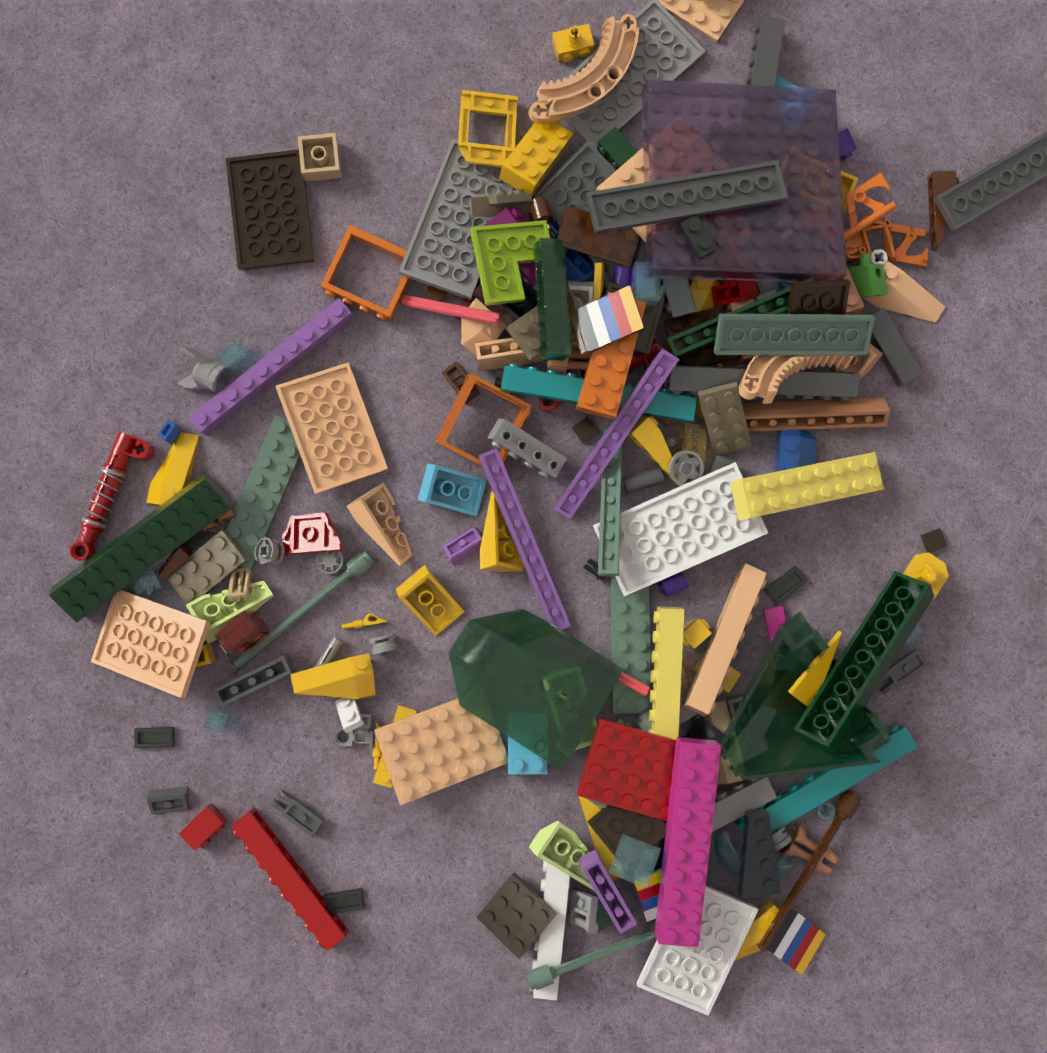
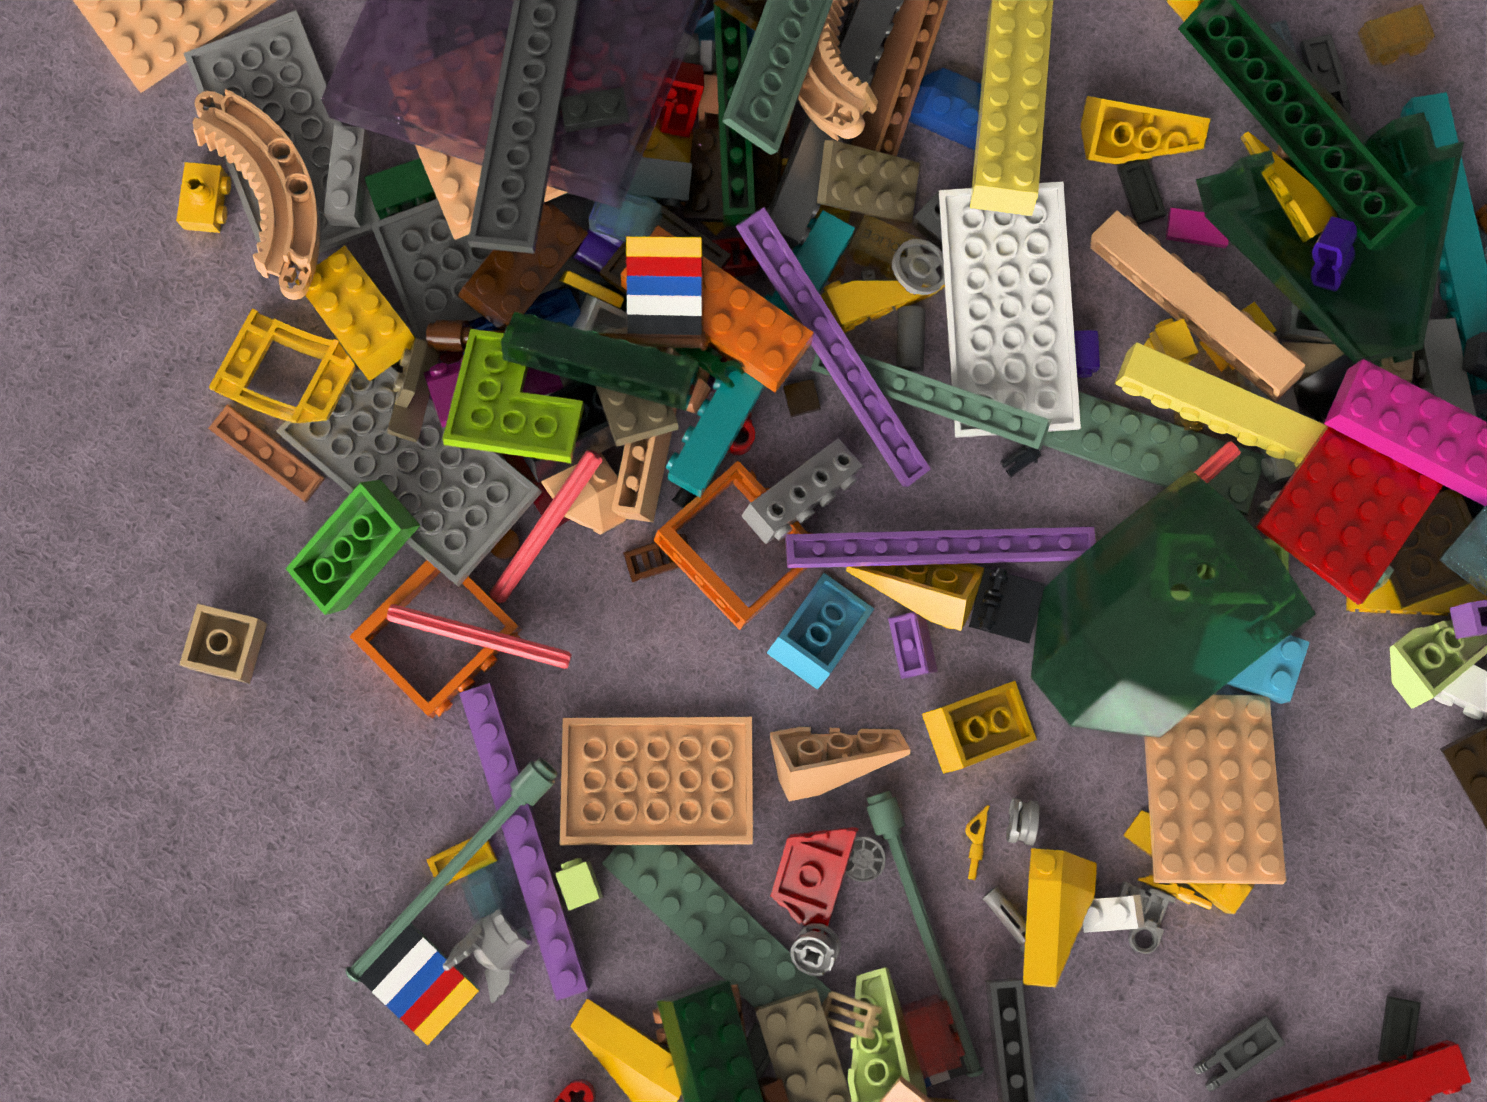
camera: 70 degrees left, 5 degrees down
blue plate [158,419,182,444] -> none
dark brown plate [226,149,314,271] -> none
none -> nougat tile [208,404,325,503]
none -> bright green brick [286,479,421,615]
none -> light grey brick [323,125,371,228]
none -> flag [346,757,558,1045]
none -> coral axle [387,604,571,669]
none -> yellow tile [426,837,498,885]
none -> yellowish green brick [555,858,603,910]
none -> dark green plate [672,346,745,388]
none -> black hinge [969,567,1045,644]
none -> yellow wedge [1080,96,1211,165]
none -> dark purple brick [1311,216,1357,291]
none -> clear yellow brick [1358,4,1435,65]

